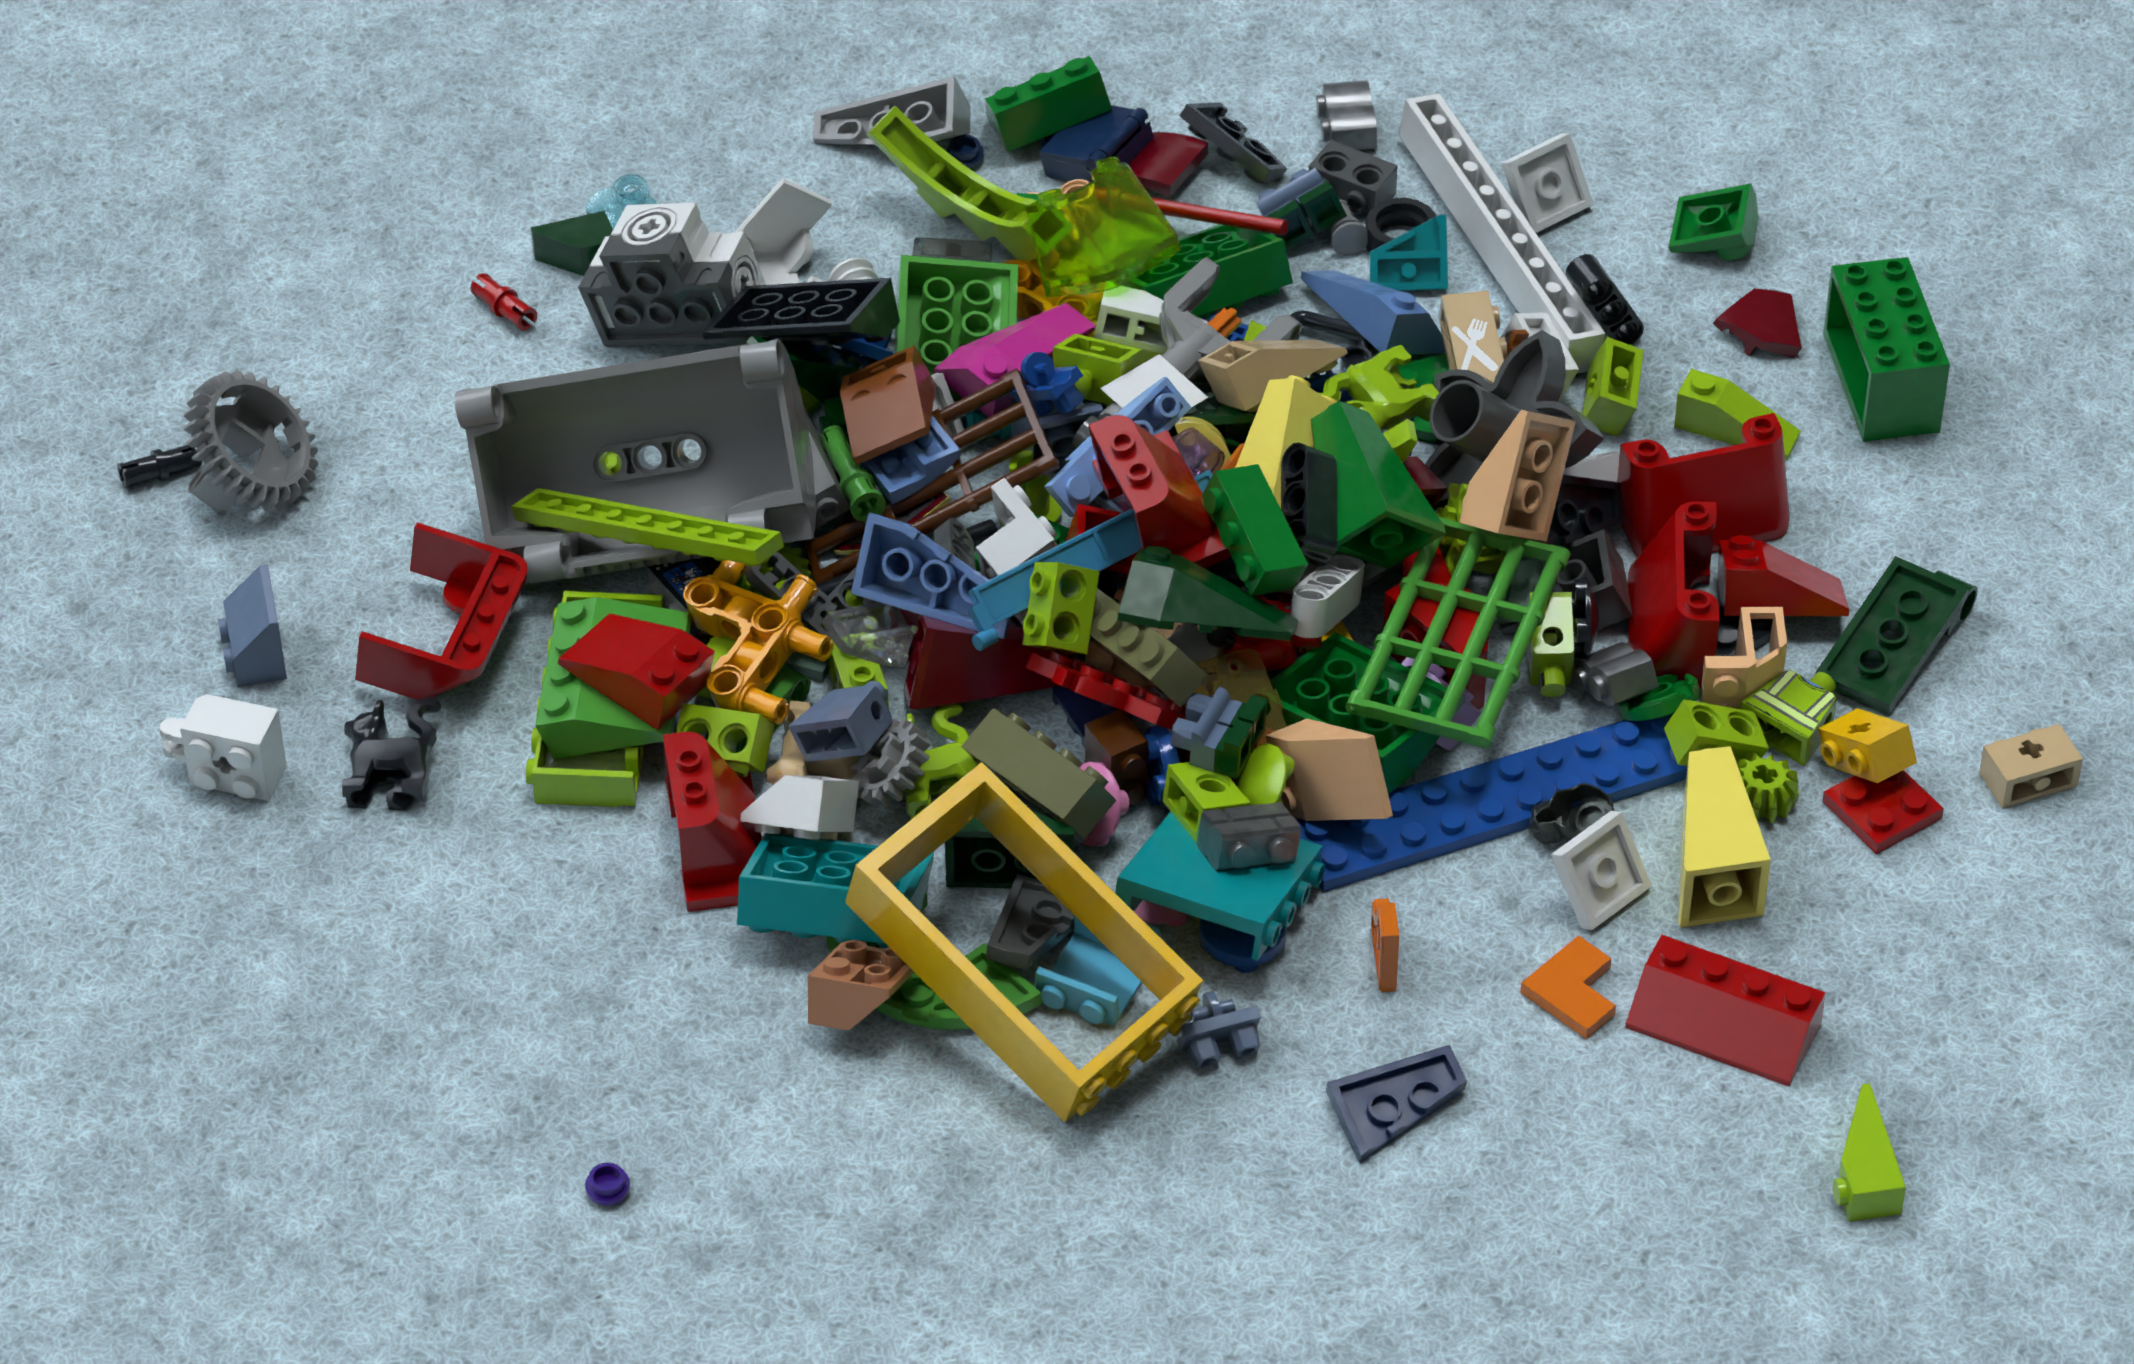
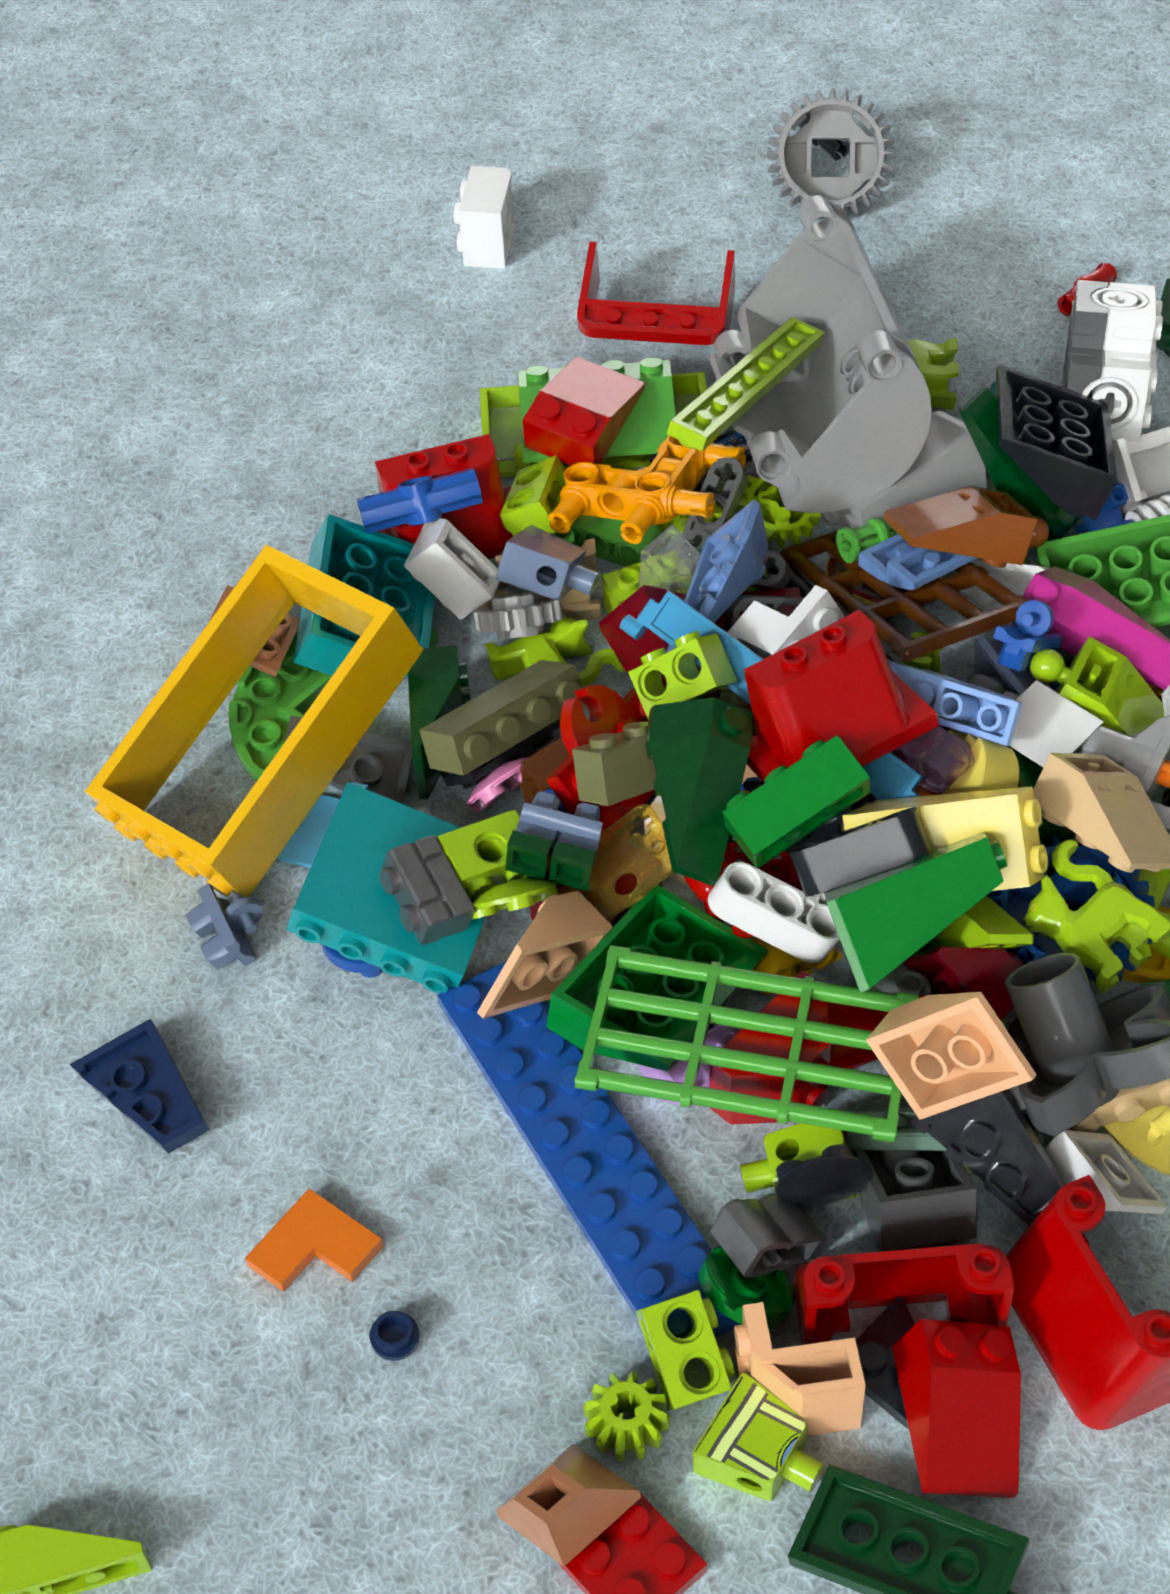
camera: 85 degrees right, 5 degrees up
sand blue slope [218,565,287,687] -> none
black animal [342,697,442,811] -> none
dark purple plate [585,1162,630,1206] -> none
orange tile [1371,898,1399,992] -> none
pearl dark grey hair [1529,783,1615,843] -> none
white tile [1551,811,1652,930] -> none
red slope [1625,934,1826,1087] -> none
light yellow slope [1678,746,1771,928] -> none
yellow brick [1818,708,1917,783] -> none
none -> blue piece [357,468,483,534]
none -> dark blue plate [369,1311,420,1361]
none -> nougat slope [496,1444,641,1566]

